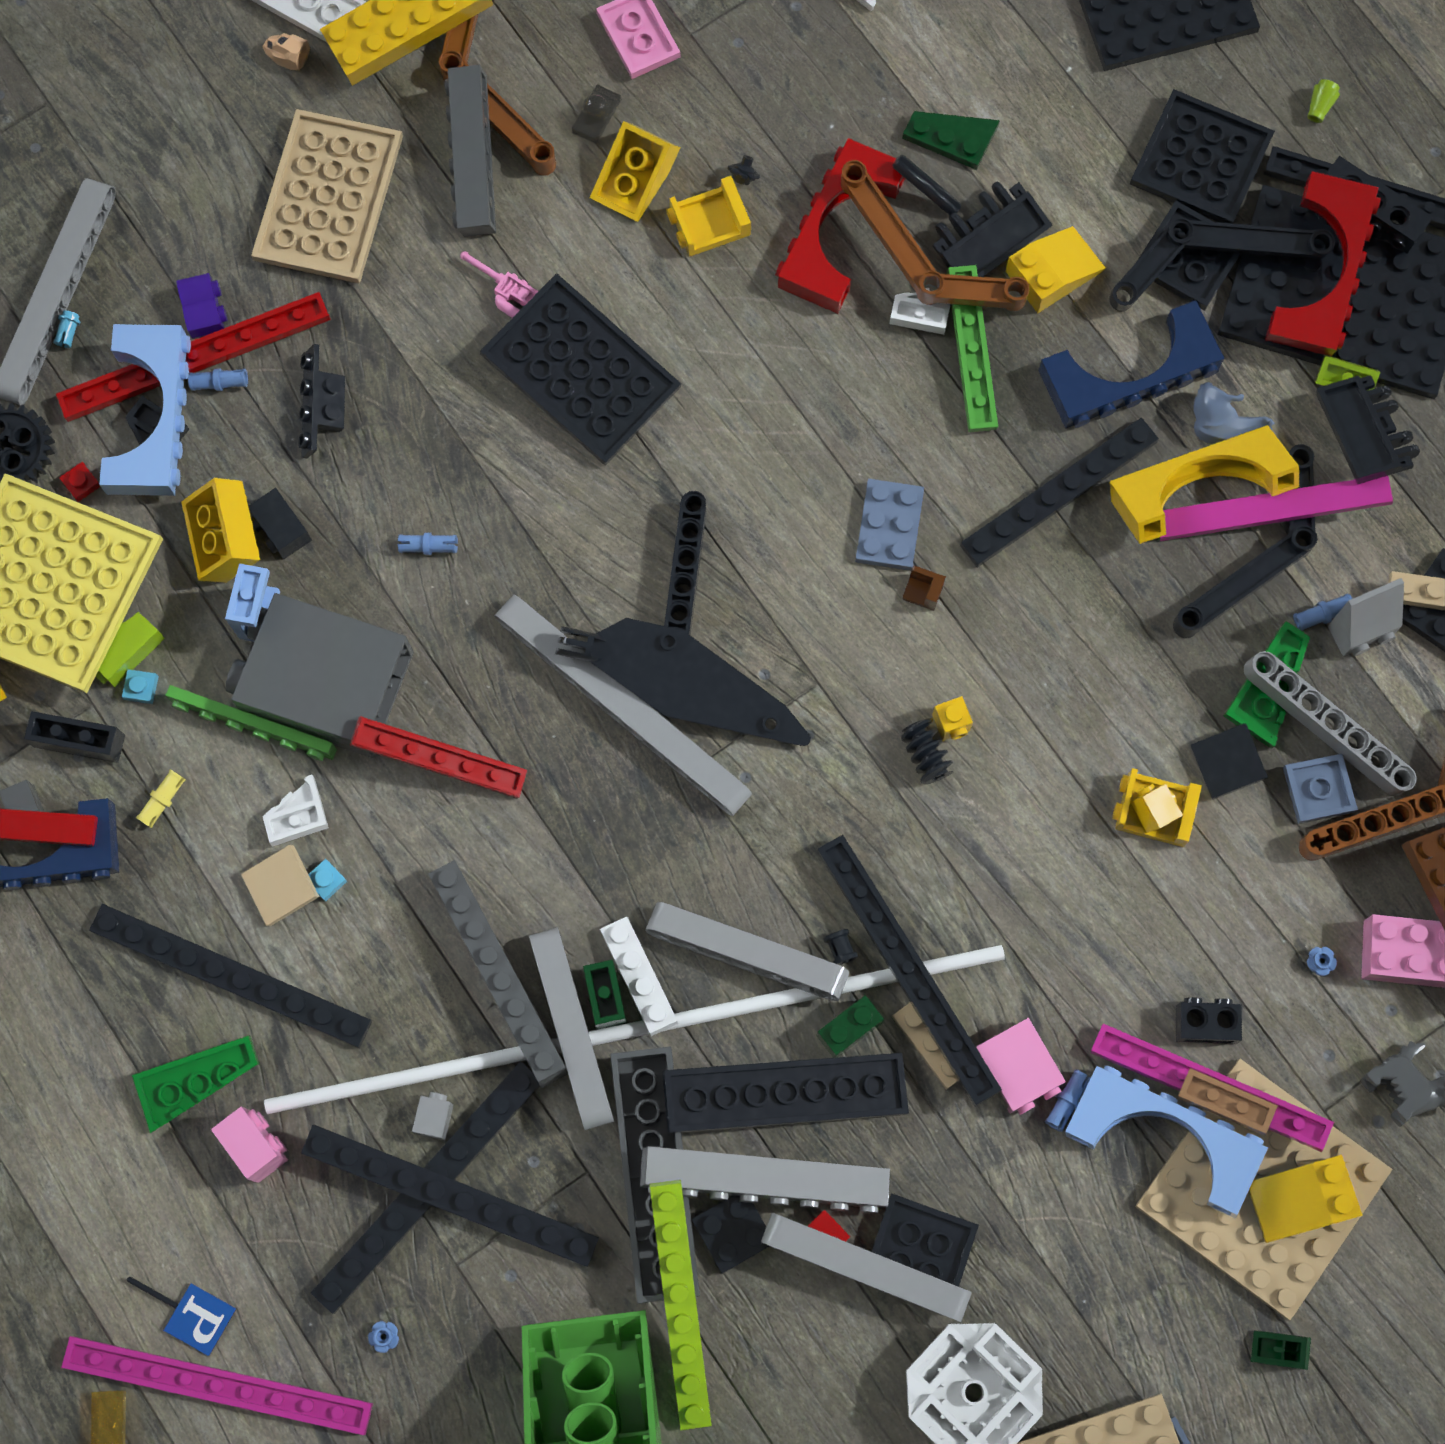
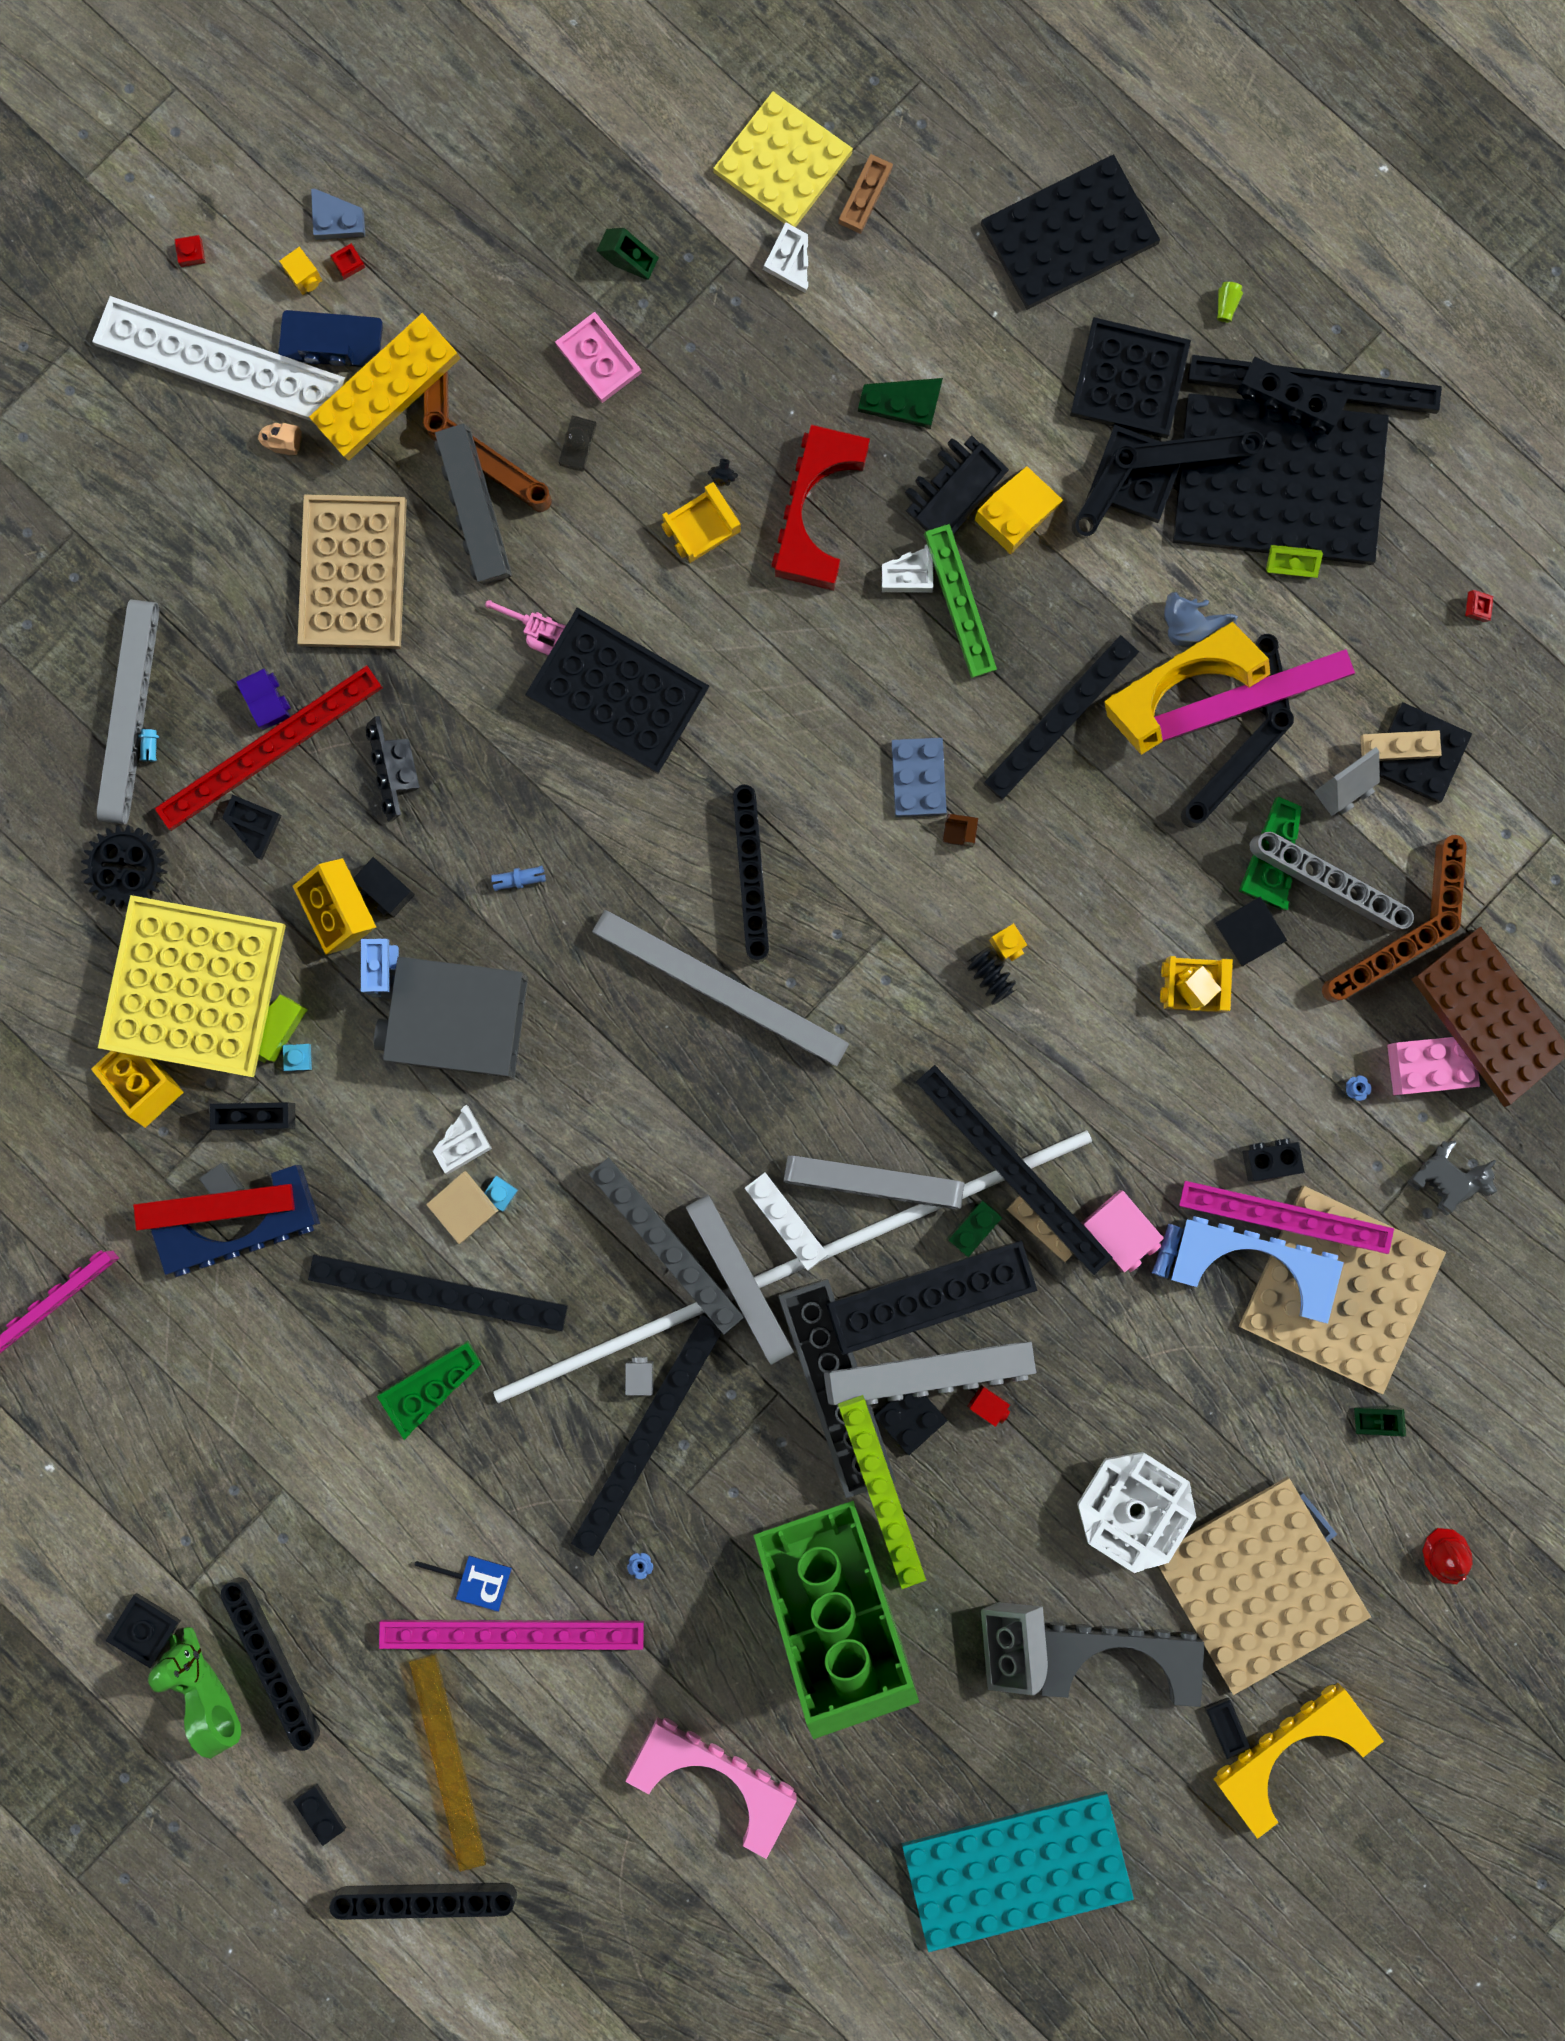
camera: 15 degrees left, 10 degrees up
red plate [59,461,101,502] -> none
light blue arch [99,324,191,496] -> none
light yellow pin [136,769,186,828] -> none
bright green plate [165,685,337,761] -> none
medium blue pin [188,368,248,391] -> none
bright pink brick [211,1106,288,1183] -> none
black plate [301,1124,599,1267] -> none
red tile [350,716,527,799] -> none
black wing [555,618,811,746] -> none
dark green brick [583,959,627,1030] -> none
yellow slope [590,121,681,222] -> none
light grey beam [761,1213,972,1322] -> none
black bush [823,929,859,965] -> none
dark orange piece [841,160,1029,311] -> none
black plate [861,1193,979,1287] -> none
black axle [892,155,962,215] -> none
dark blue arch [1038,300,1224,429] -> none
medium nougat plate [1178,1068,1278,1136] -> none
yellow slope [1249,1155,1363,1243] -> none
red arch [1265,171,1381,356] -> none
sand blue plate [1283,754,1358,824] -> none
medium blue pin [1293,593,1352,631] -> none
black hinge [1316,375,1420,485] -> none

